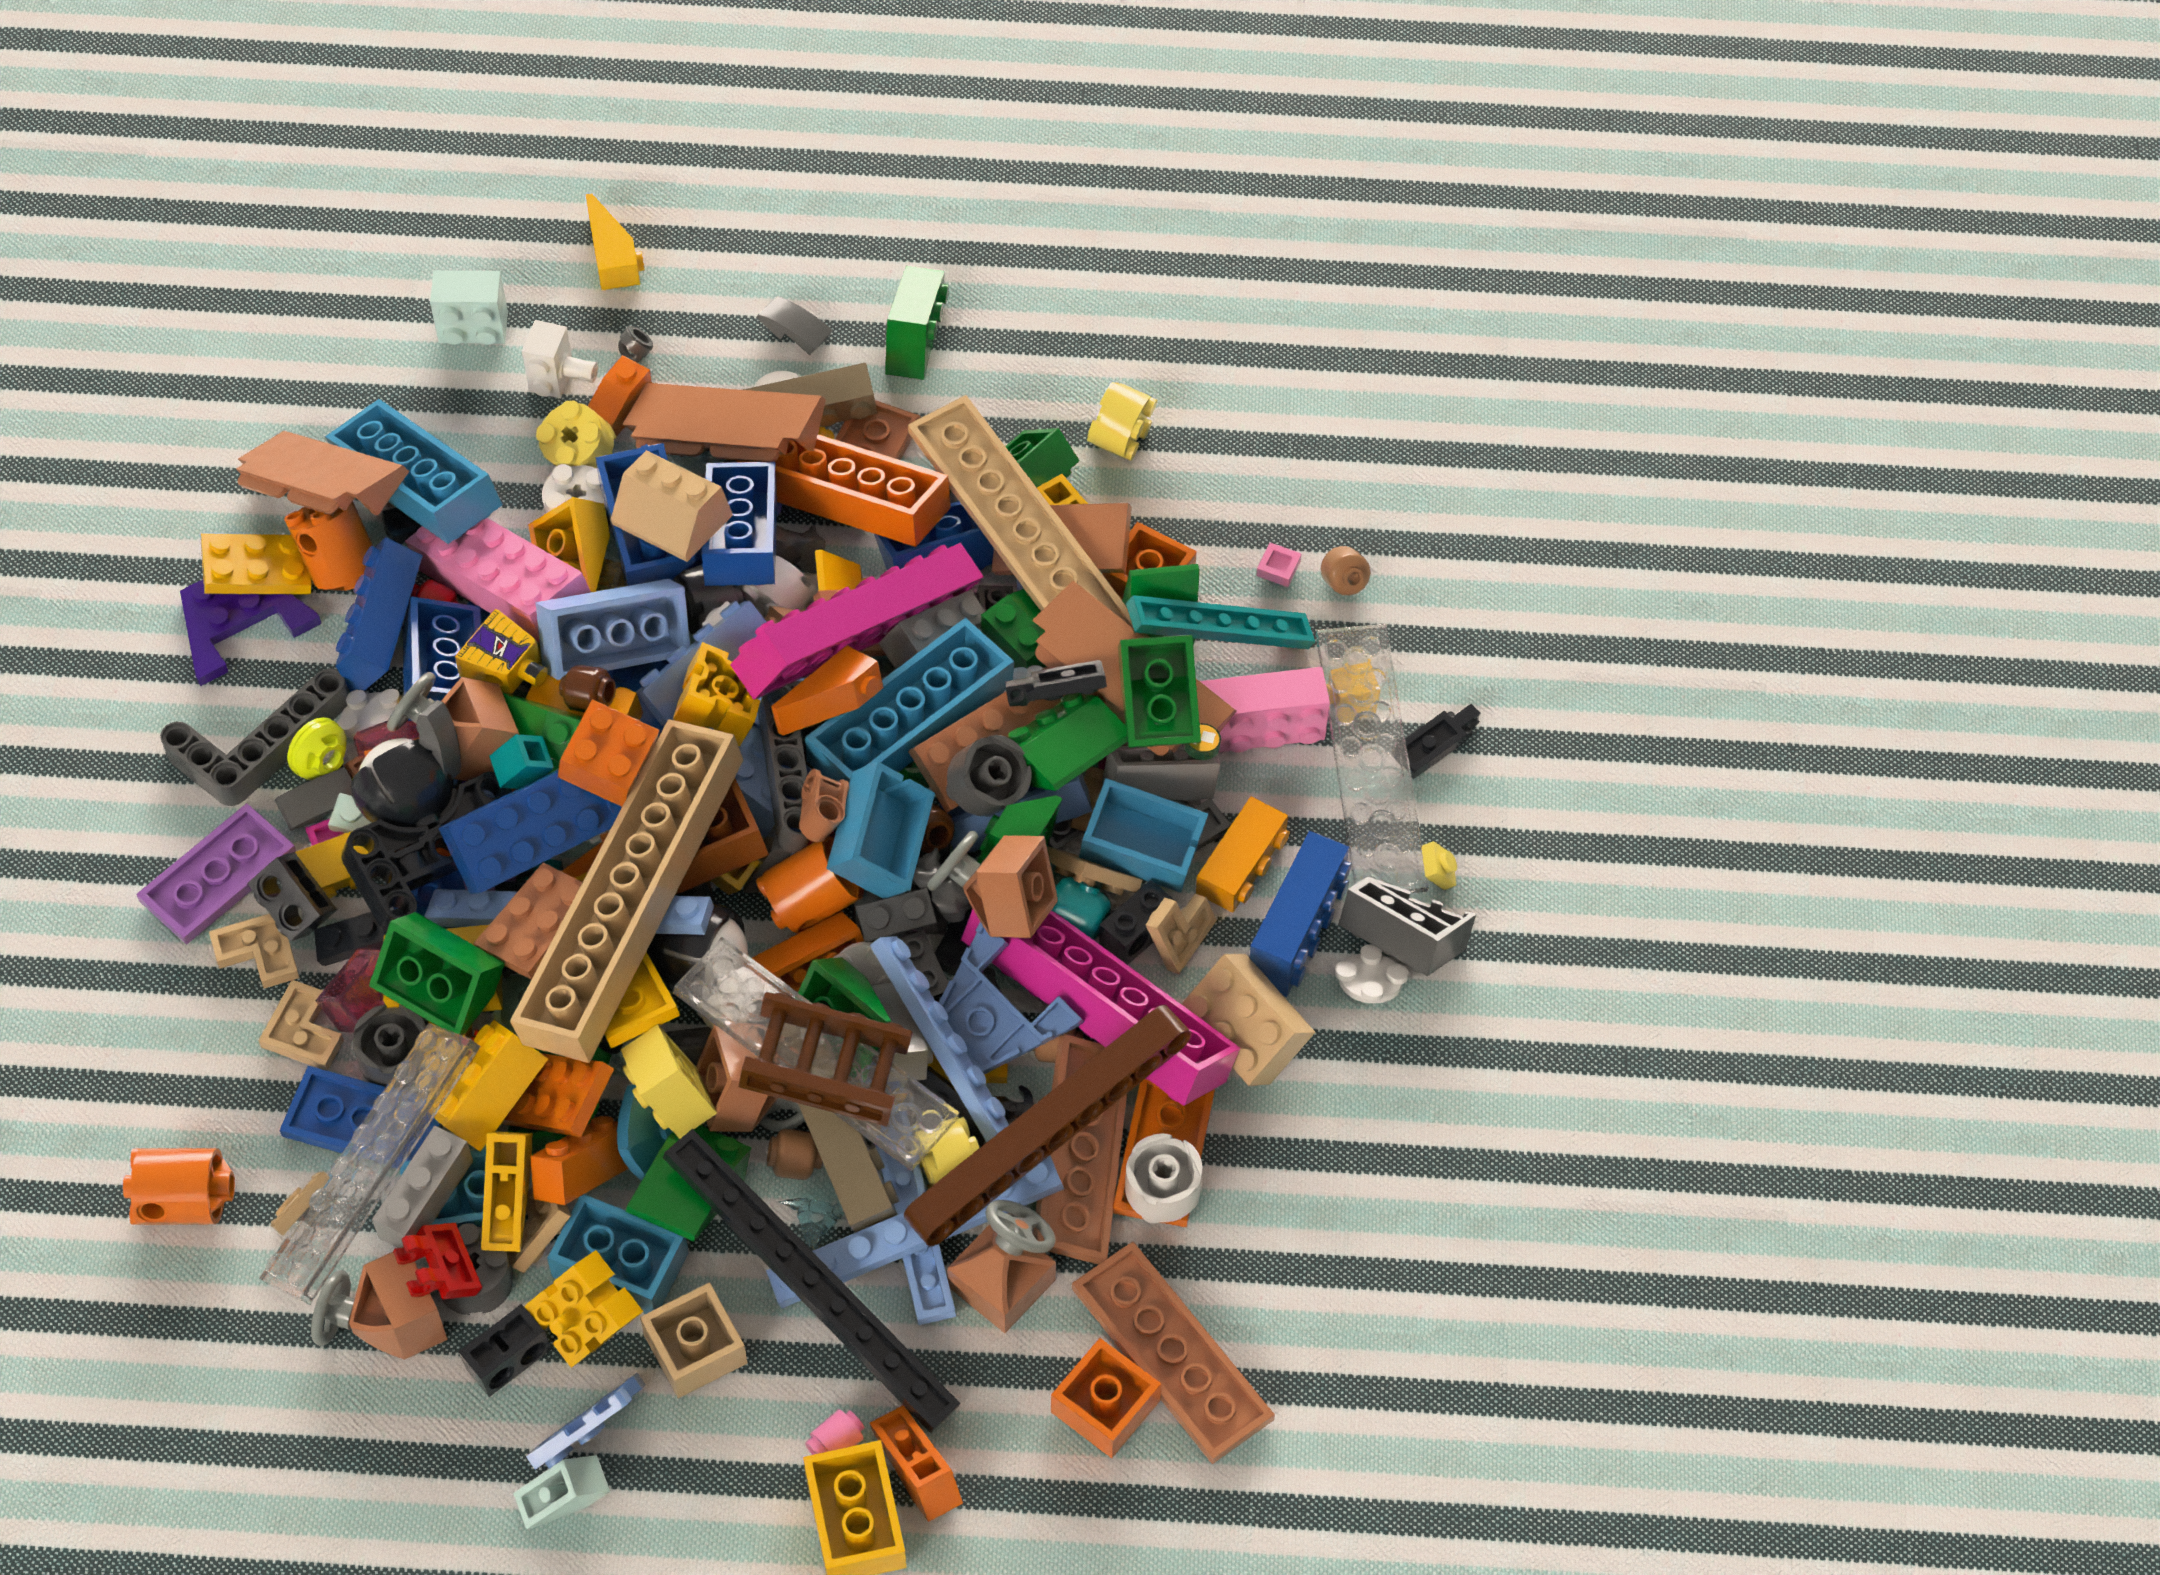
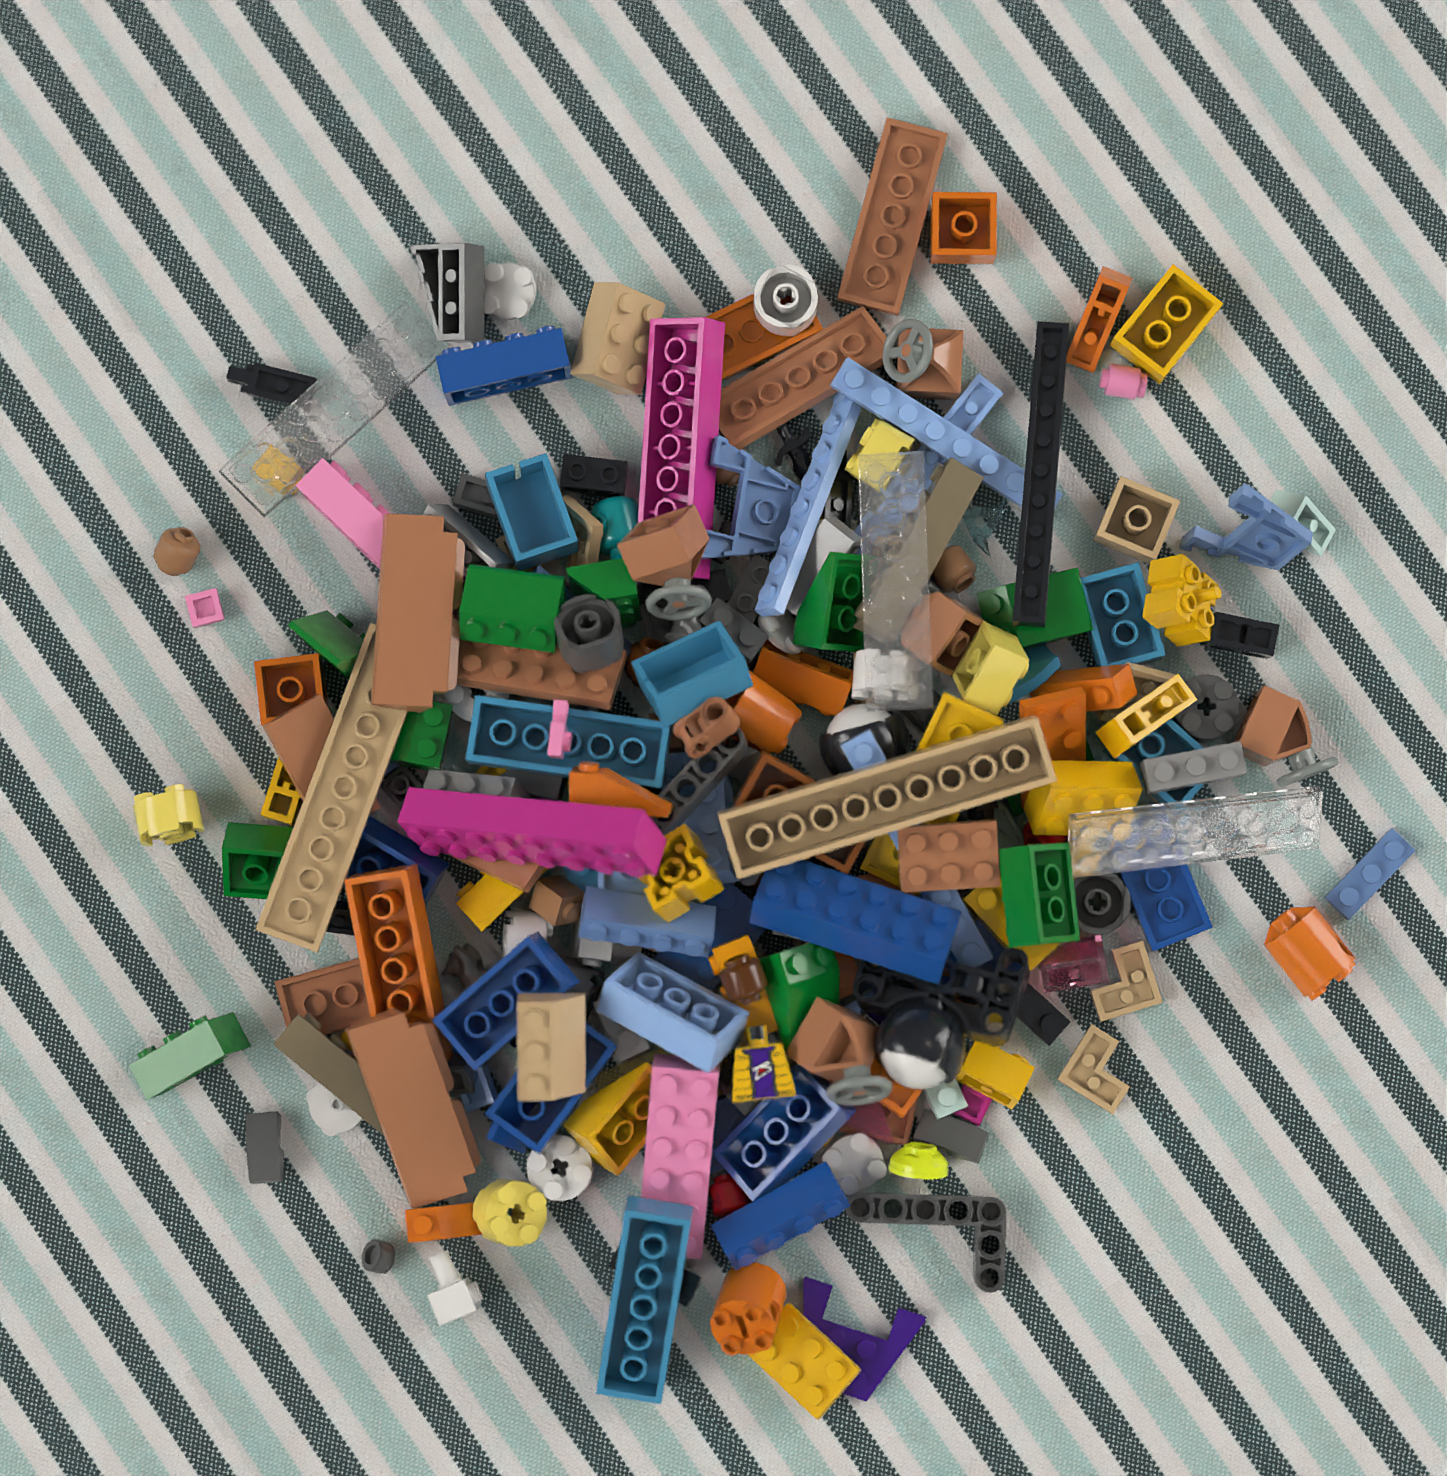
camera: 125 degrees left, 25 degrees up
medium lavender plate [136,803,296,945] -> none
nougat slope [236,431,409,516] -> none
black brick [247,852,337,941] -> none
tan tile [271,1171,332,1236] -> none
red plate [393,1223,482,1299] -> none
dark grey slope [416,700,461,779] -> none
light aqua brick [430,270,508,345] -> none
teal brick [489,734,554,789] -> none
orange brick [558,699,659,807] -> none
yellow slope [586,193,645,290] -> none
reddish brown fence [738,992,913,1127] -> none
reddish brown beam [904,1005,1192,1246] -> none
black hinge [1005,660,1107,707] -> none
green slope [1118,635,1201,748] -> none
teal plate [1126,595,1315,649] -> none
tan plate [1145,894,1217,974] -> none
tile [1184,723,1221,760] -> none
light orange brick [1195,796,1290,913] -> none
light yellow plate [1422,841,1457,890] -> none
none -> bright pink plate [548,699,572,759]
none -> medium blue plate [1324,828,1416,920]

